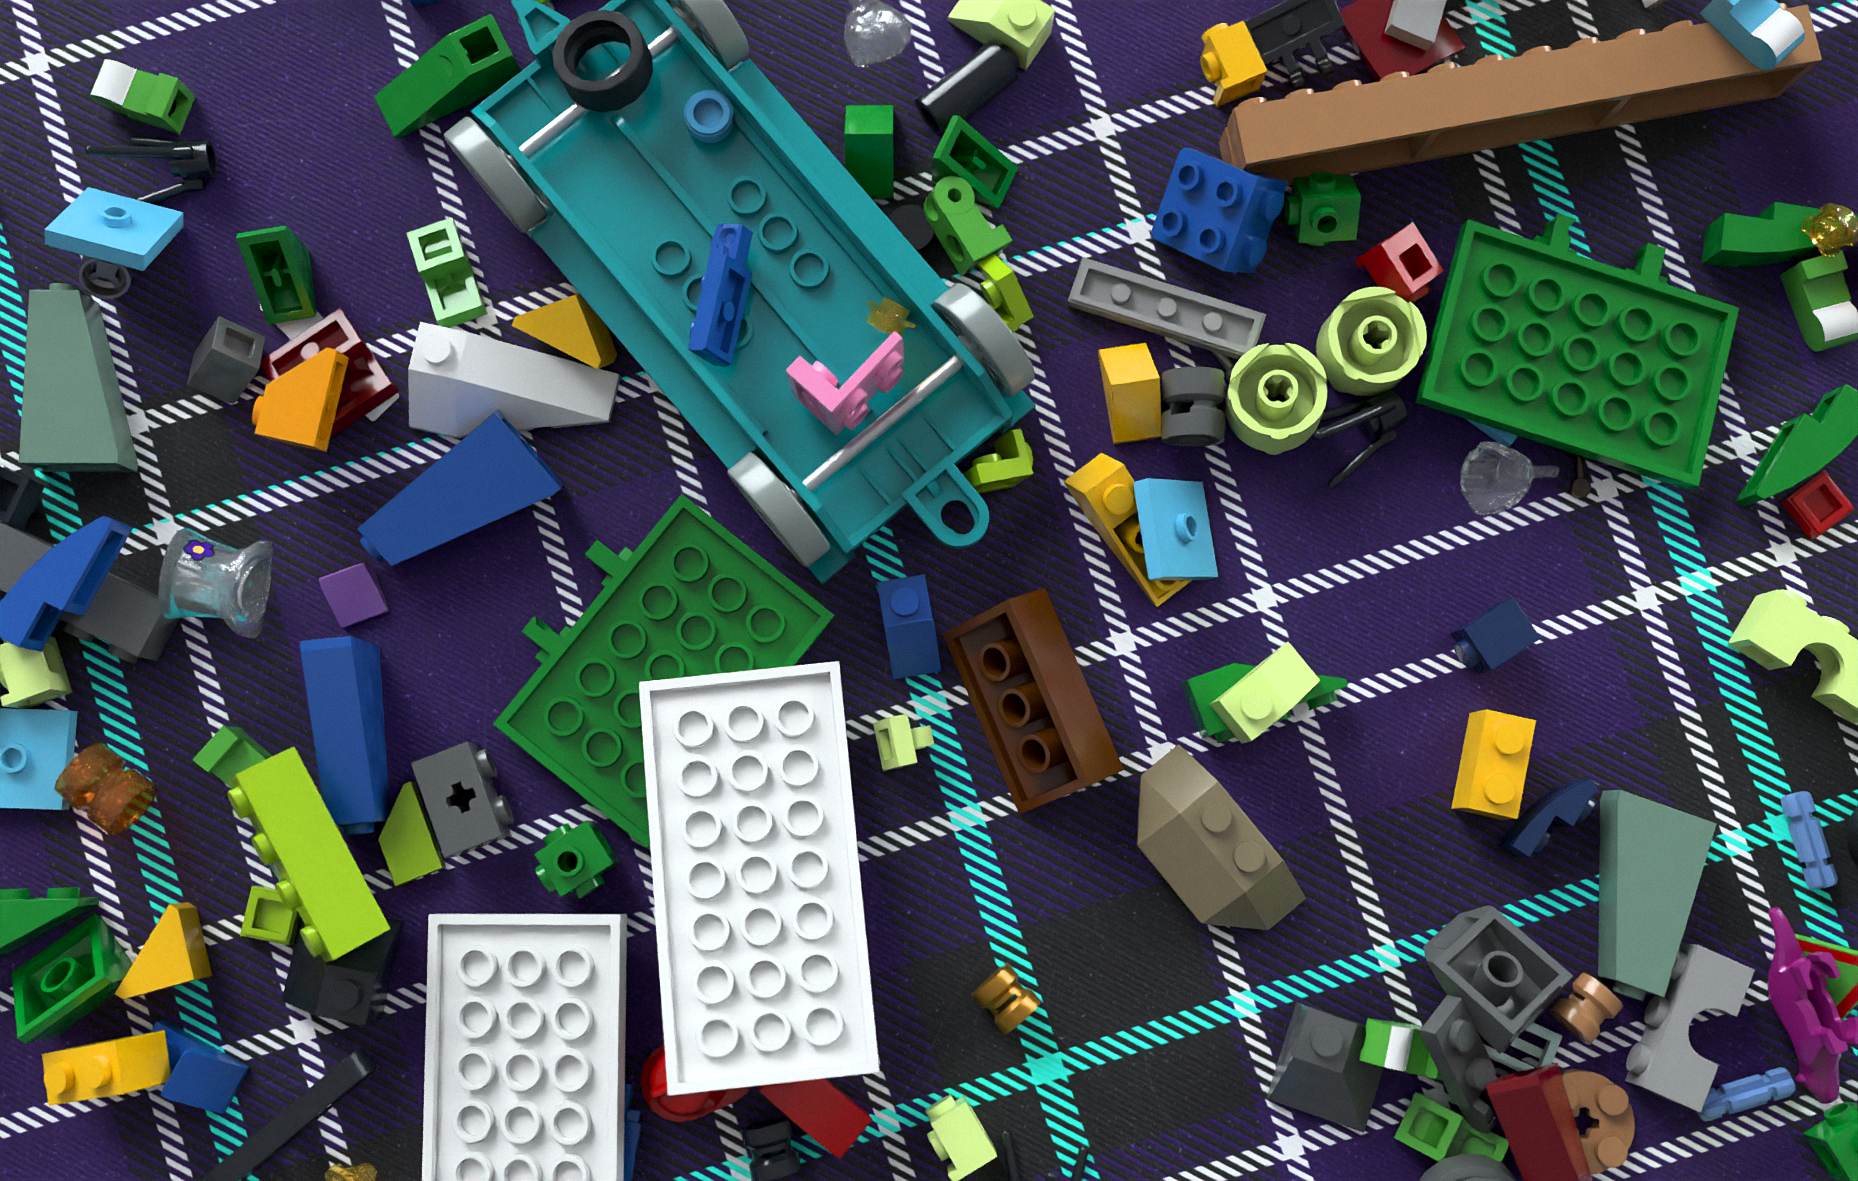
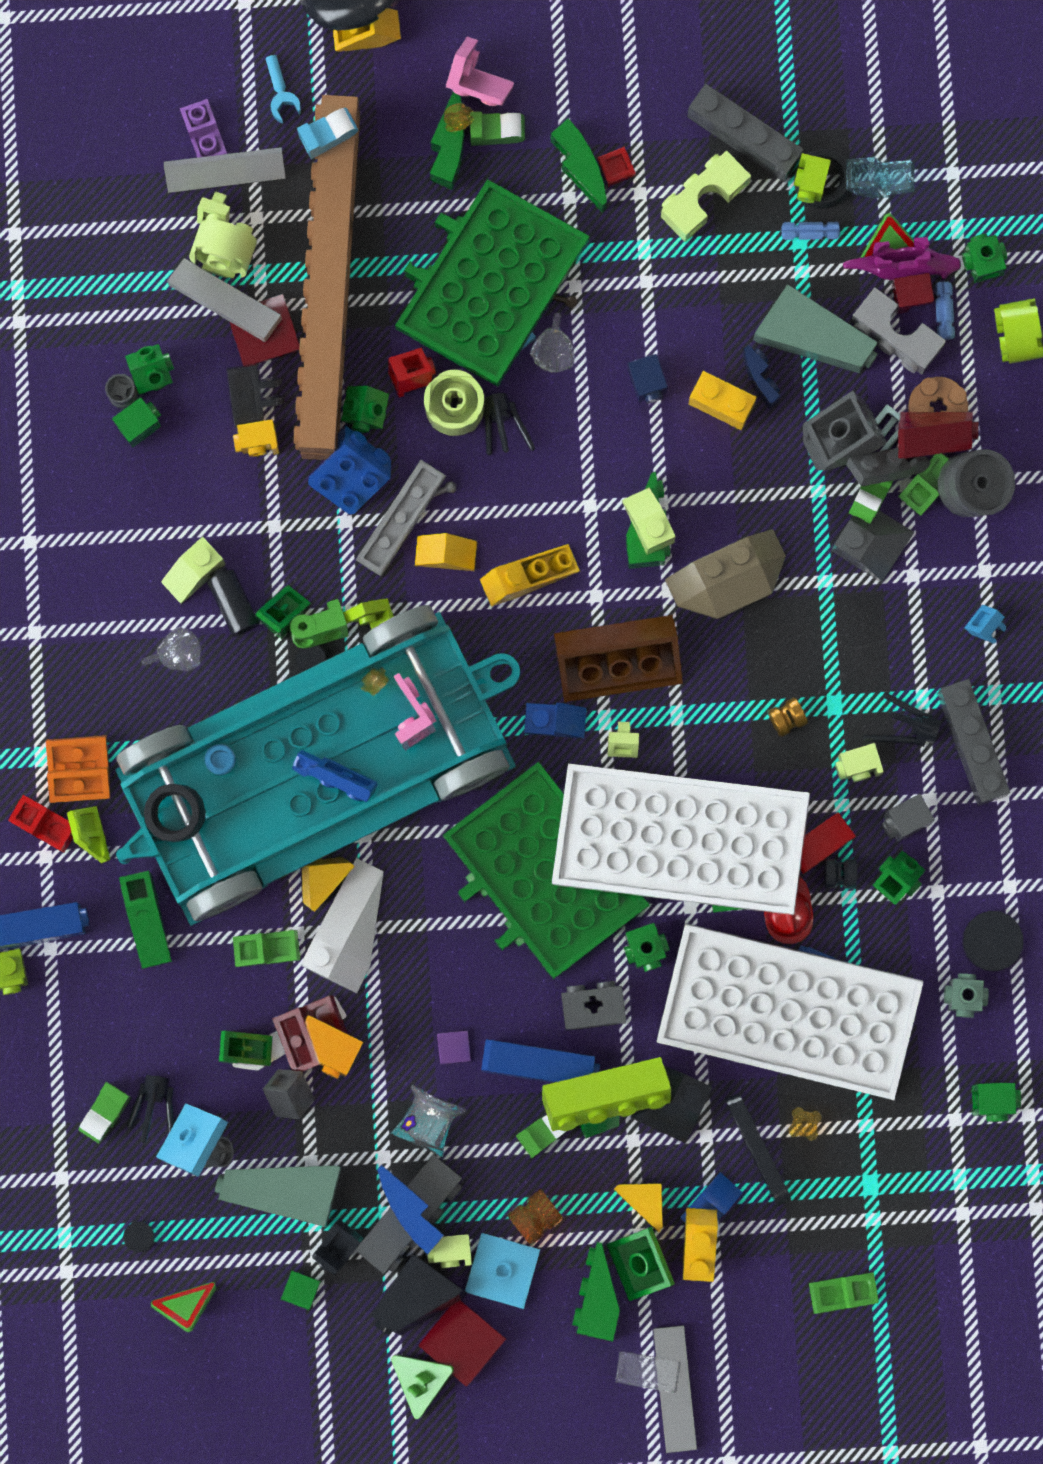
camera: 70 degrees left, 0 degrees up
lime tile [240,885,301,945] -> none
blue slope [357,410,564,566] -> none
lime tile [378,782,446,886] -> none
green slope [844,105,894,200] -> none
lime bracket [963,429,1033,493] -> none
medium azure plate [1133,478,1218,580] -> none
dark grey wheel [1161,367,1225,447] -> none
yellowish green brick [1225,343,1328,455] -> none
medium nougat wheel [1550,972,1623,1045] -> none
none -> dark red panel [891,273,934,314]

